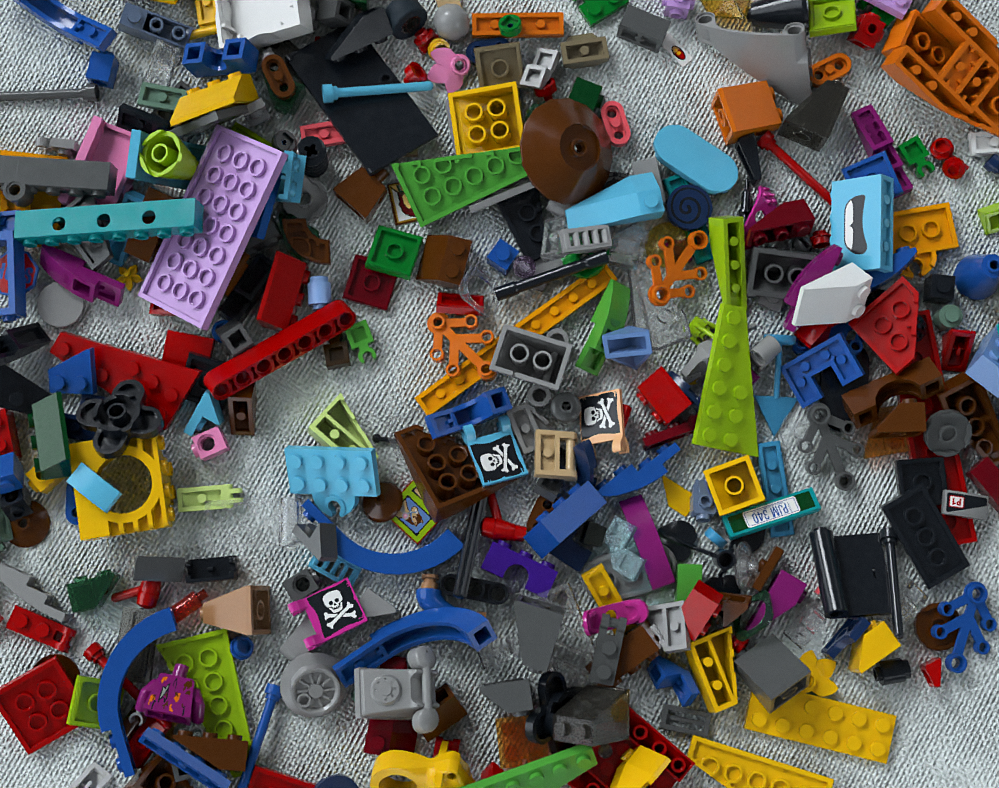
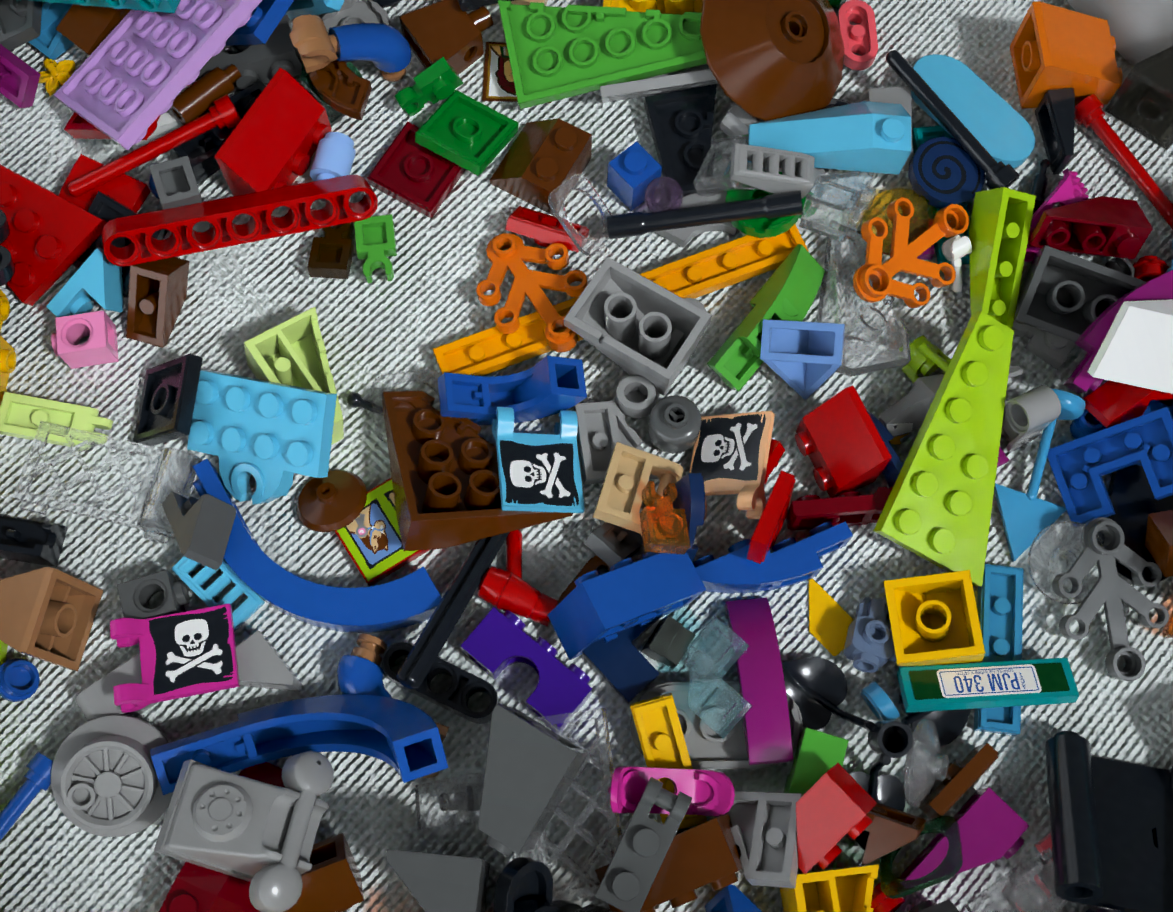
camera: 15 degrees right, 10 degrees down
none -> red piece [68,94,241,197]
none -> black tile [133,353,203,448]
none -> piece [289,14,412,82]
none -> green plate [394,57,463,117]
none -> clear orange plate [640,481,691,554]
none -> red tile [747,471,796,564]
none -> black piece [886,50,1020,190]
none -> white hand [942,235,972,292]

